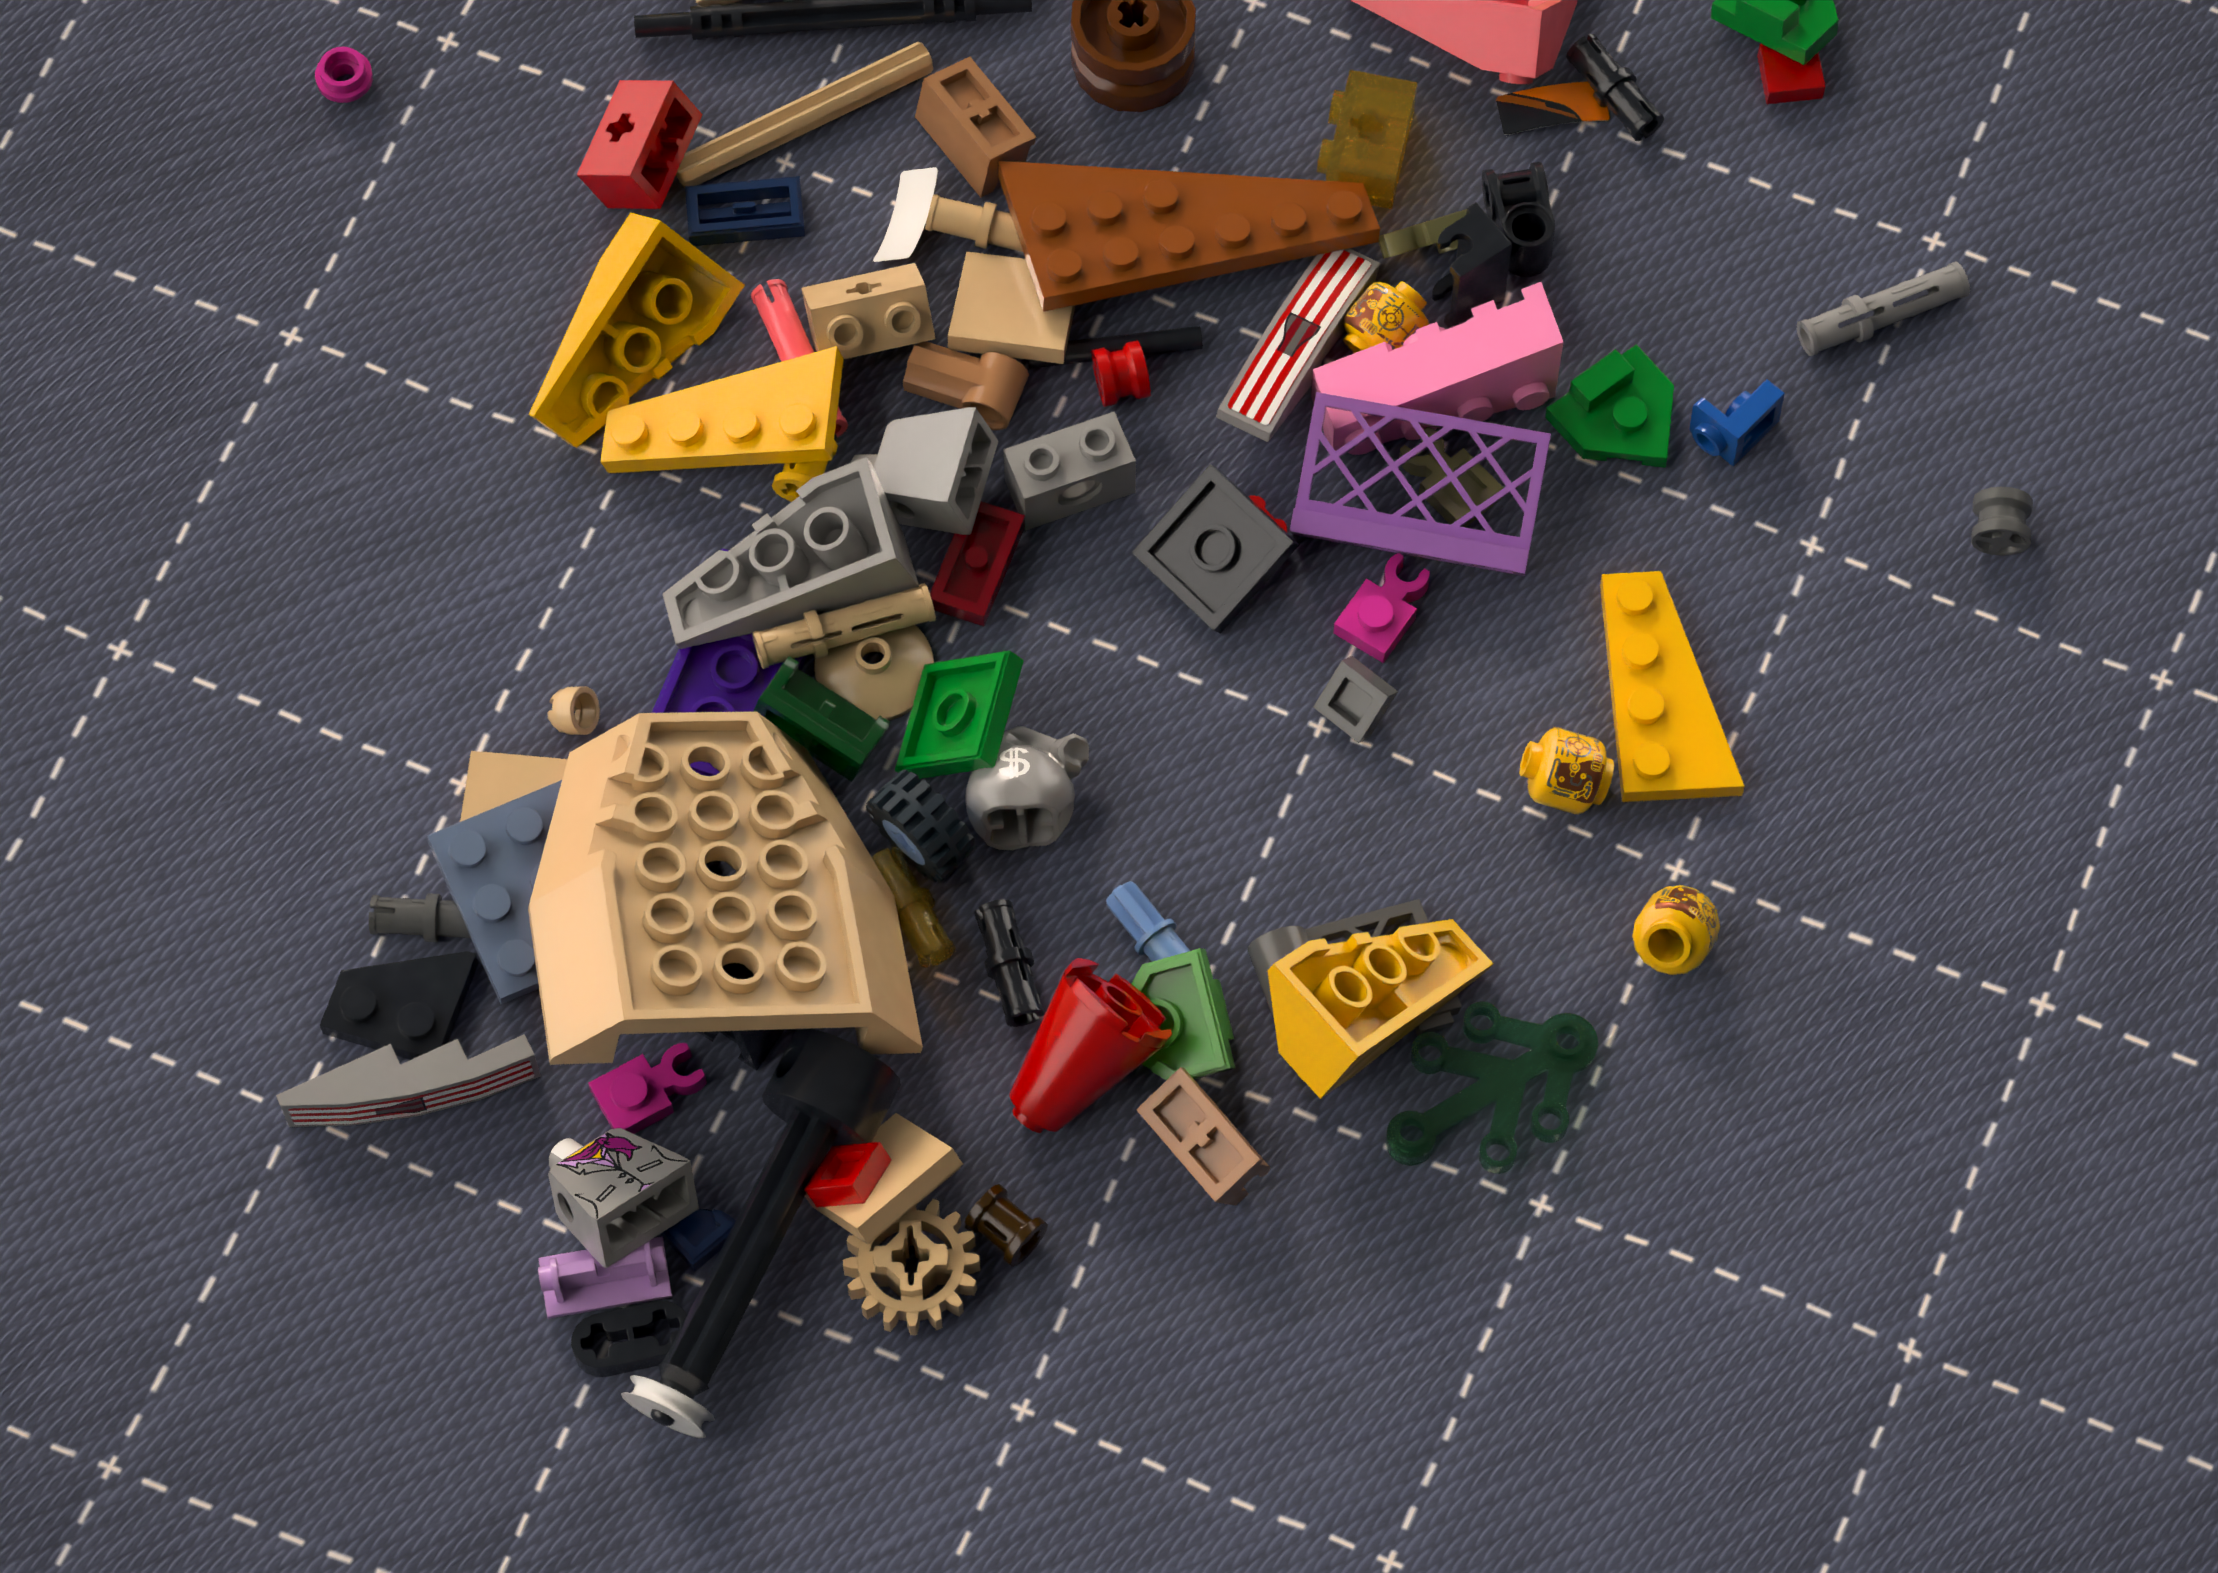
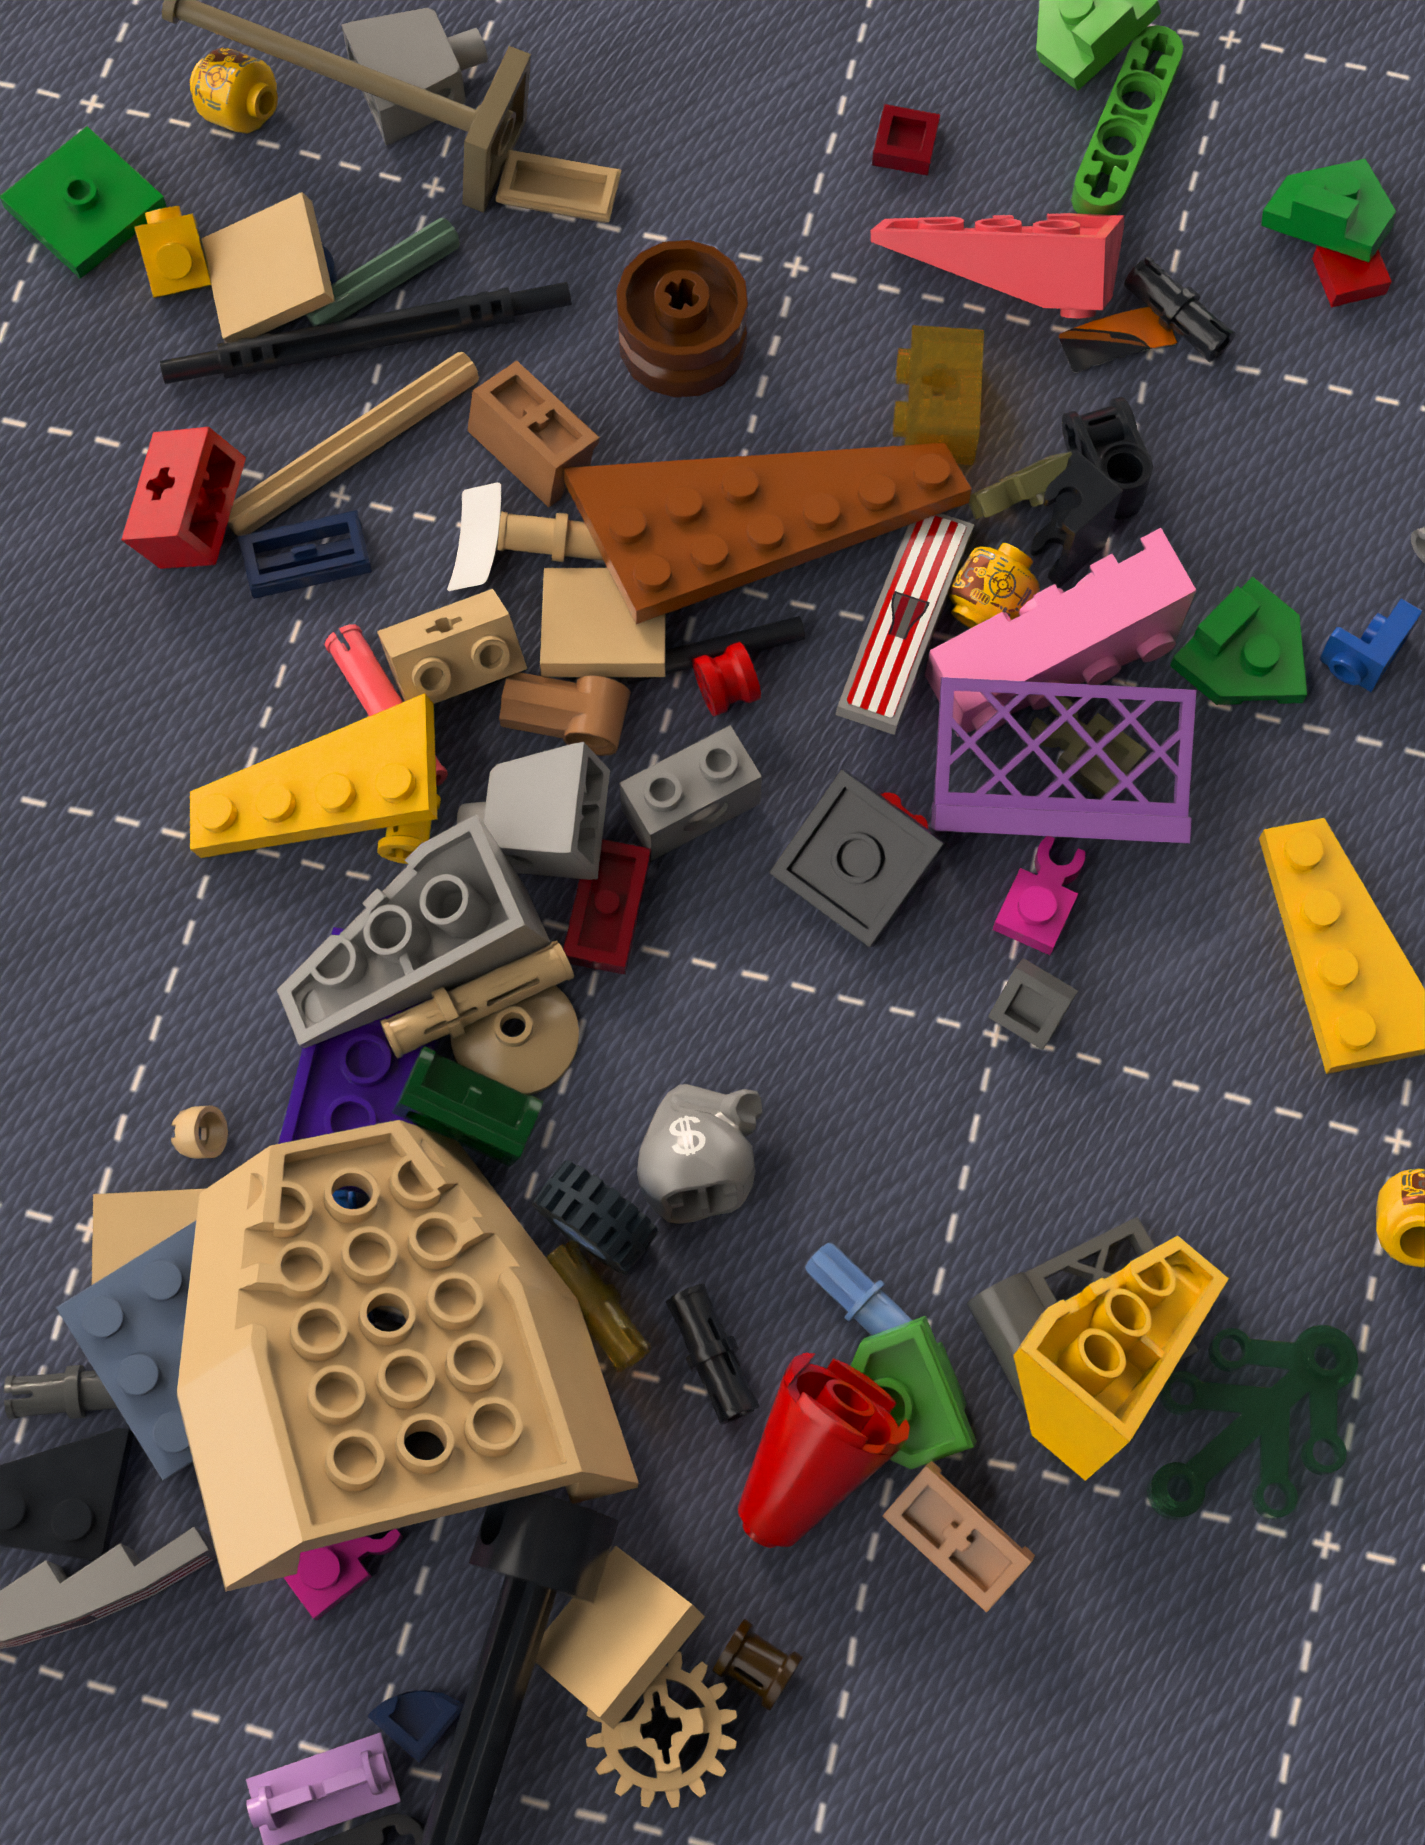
camera: 10 degrees left, 5 degrees up
yellow wedge [529,212,745,448] -> none
light grey torso [548,1128,699,1268] -> none
red tile [804,1142,892,1208] -> none
green plate [895,650,1024,779] -> none
yellow head [1519,727,1614,814] -> none

